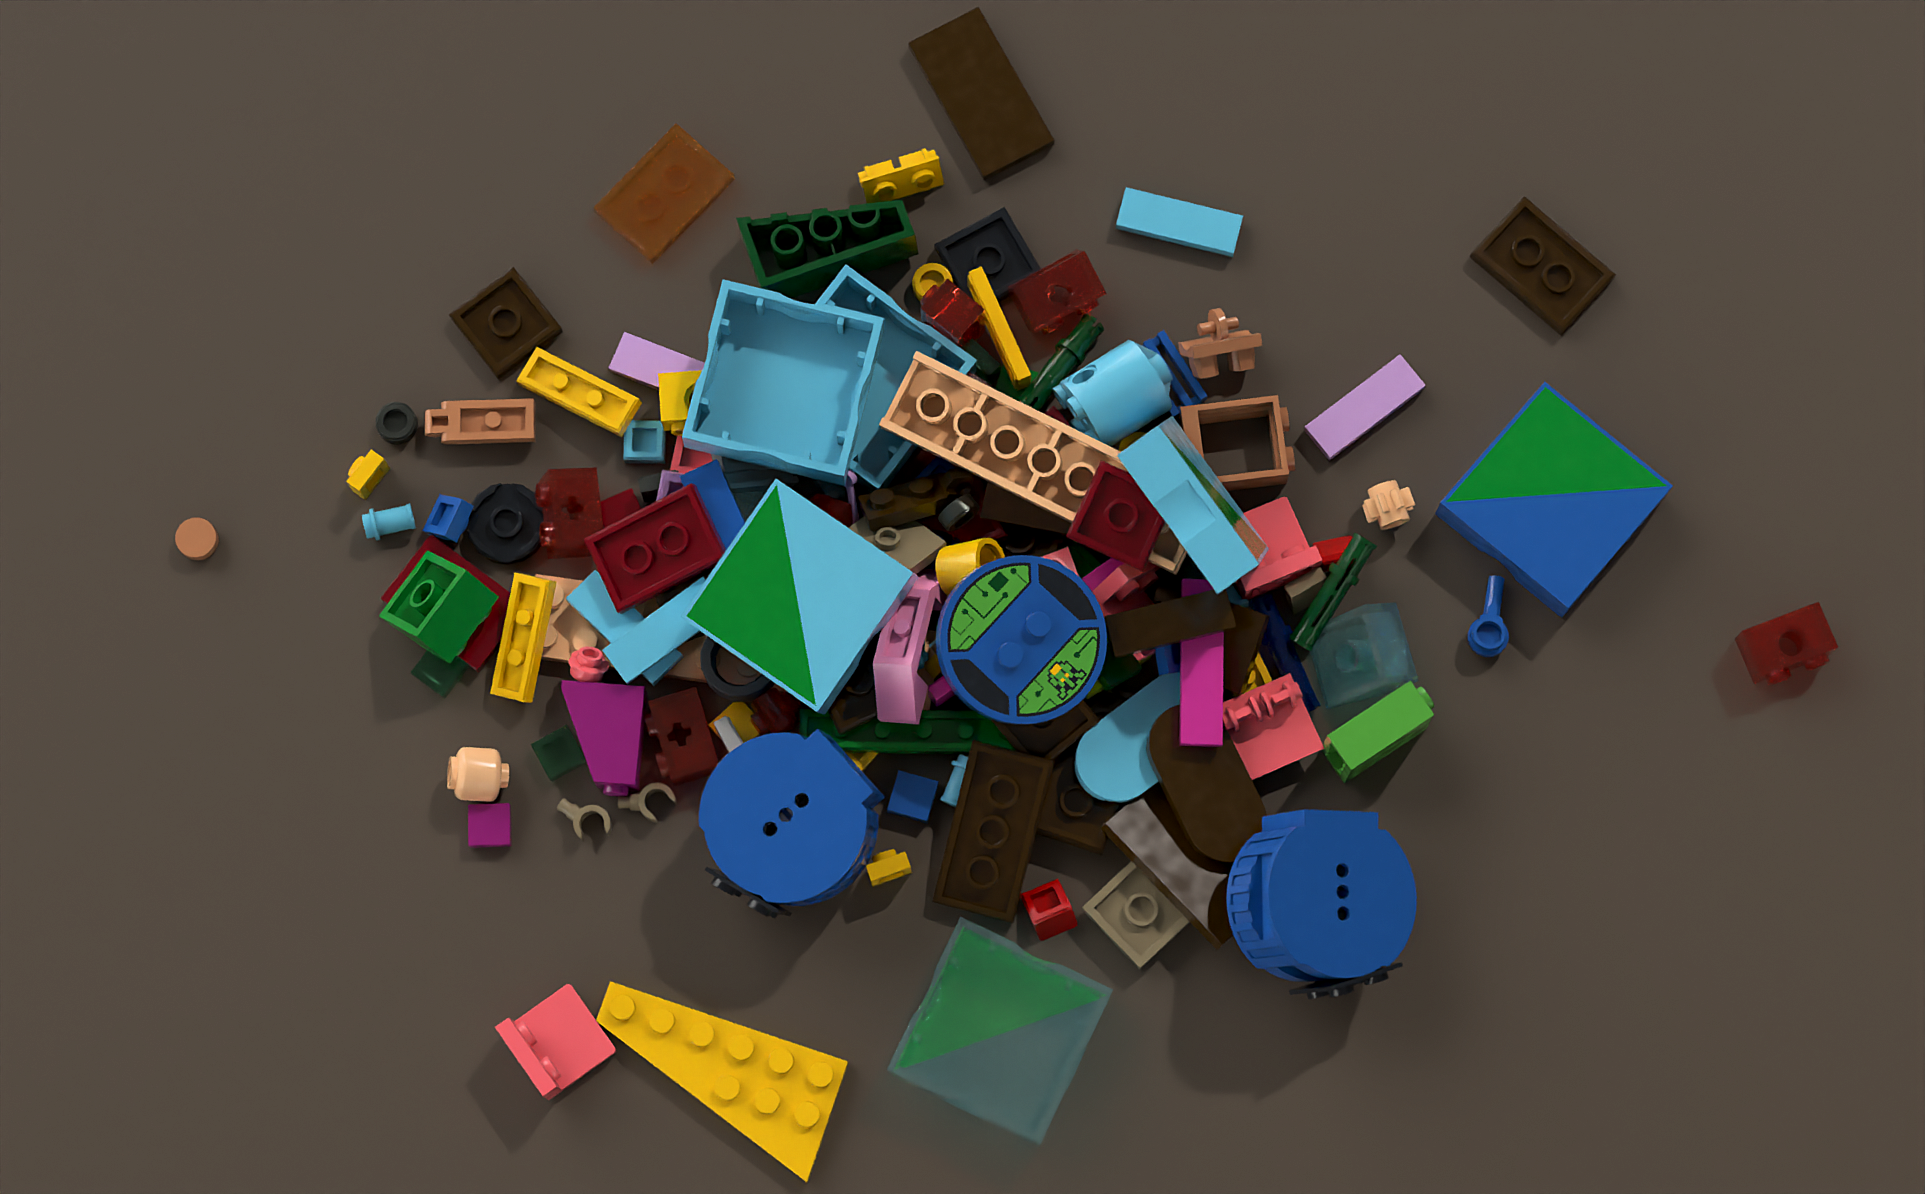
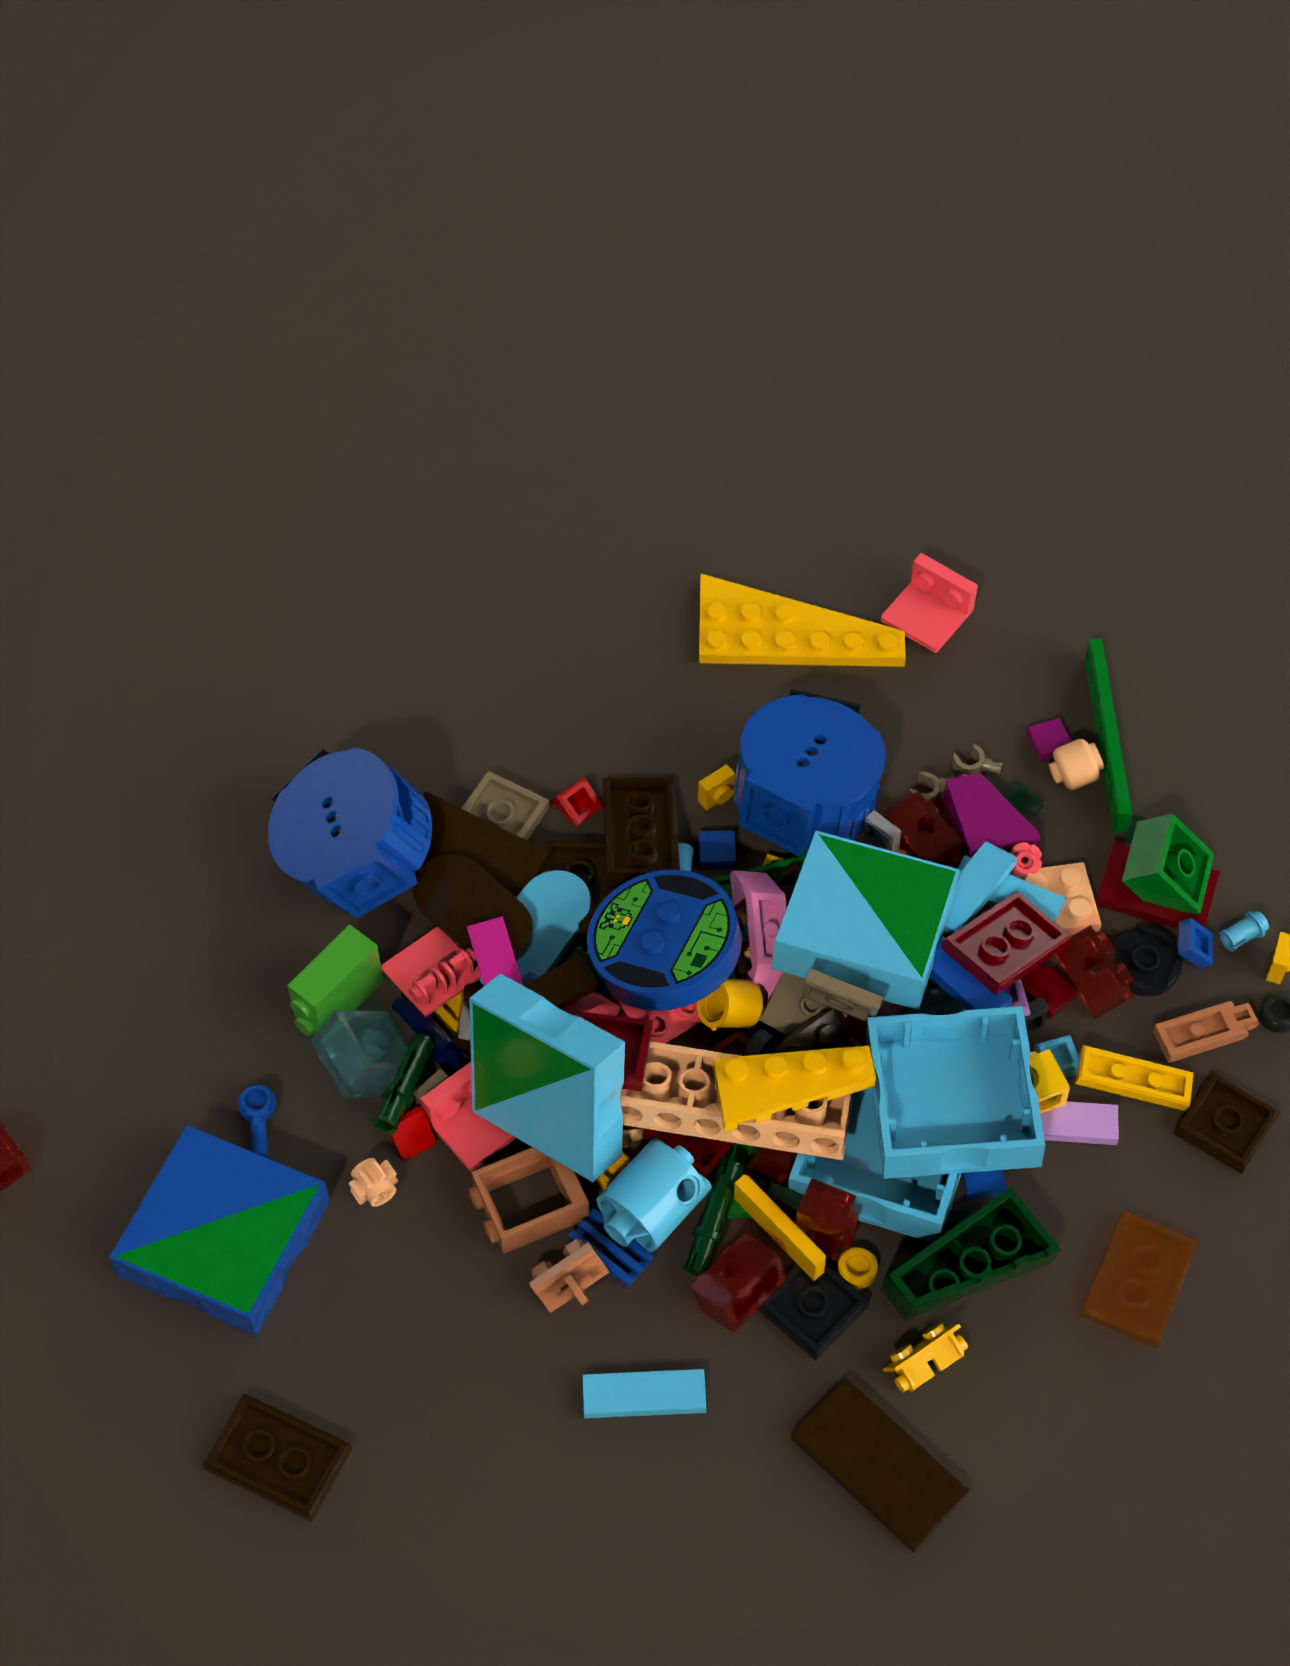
camera: 160 degrees right, 20 degrees down
yellow tile [490,573,557,703] -> none
clear light blue tile [887,917,1113,1147] -> none
lavender tile [1304,354,1426,461] -> none
none -> yellow wing [713,1045,876,1133]
none -> dark tan tile [801,968,883,1022]
none -> green tile [1084,639,1132,833]

